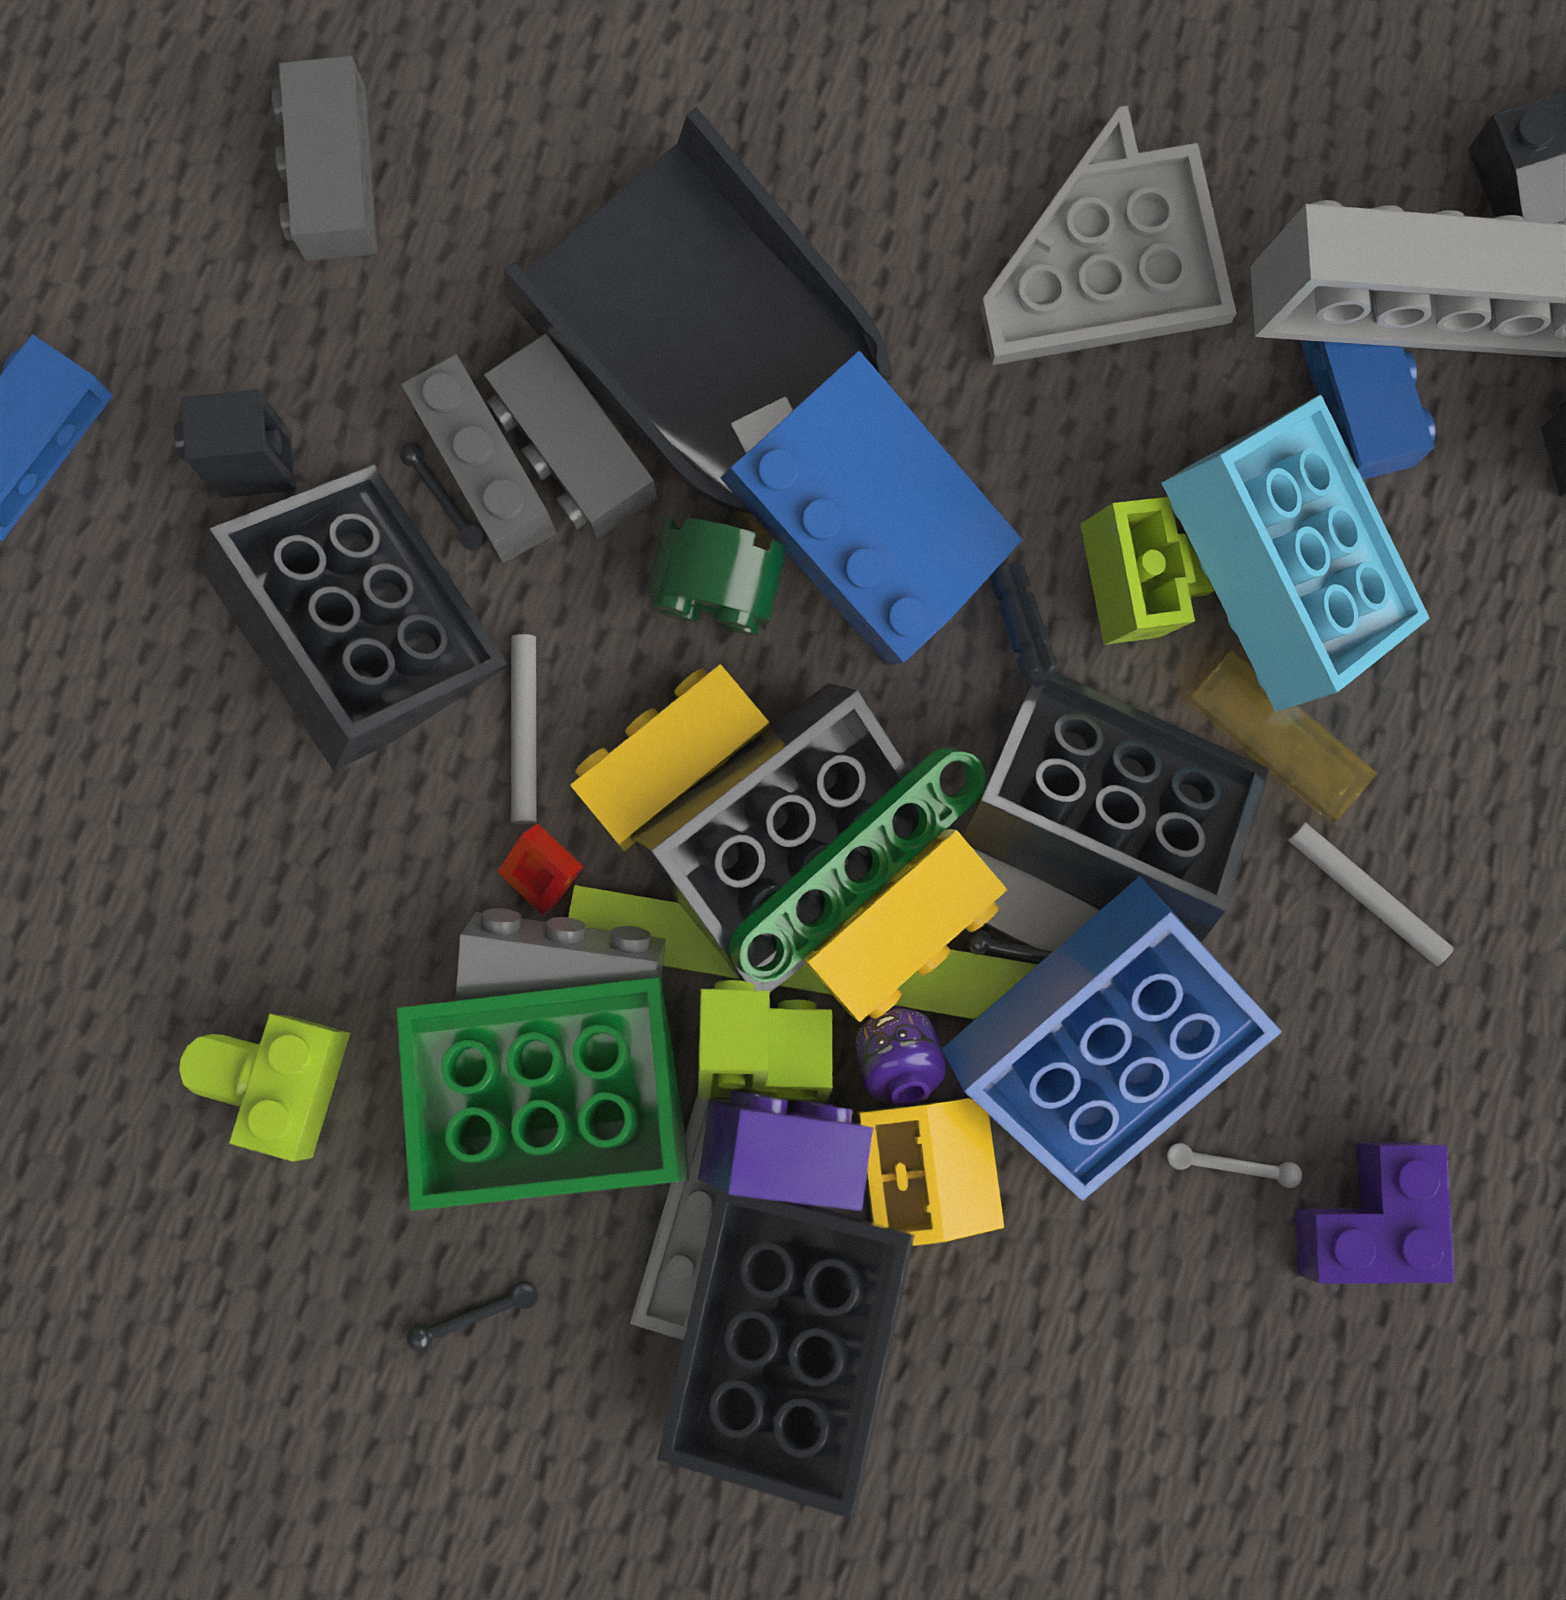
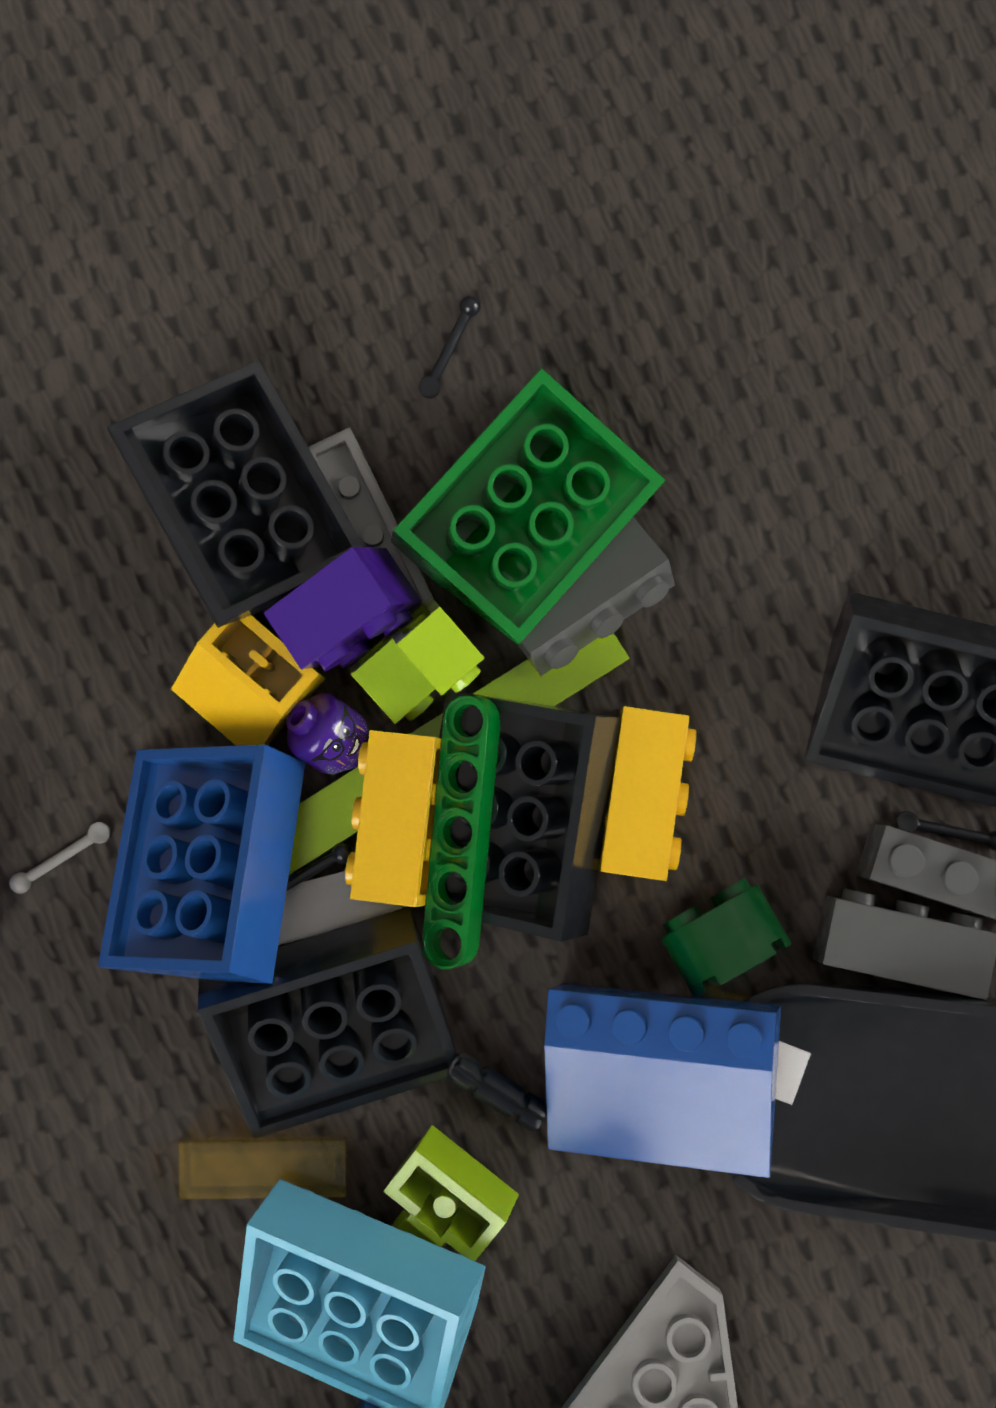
camera: 130 degrees right, 5 degrees up
lime brick [179,1014,350,1162] -> none
red plate [497,823,584,915] -> none
light grey bar [511,634,537,824] -> none
light grey bar [1288,822,1454,966] -> none

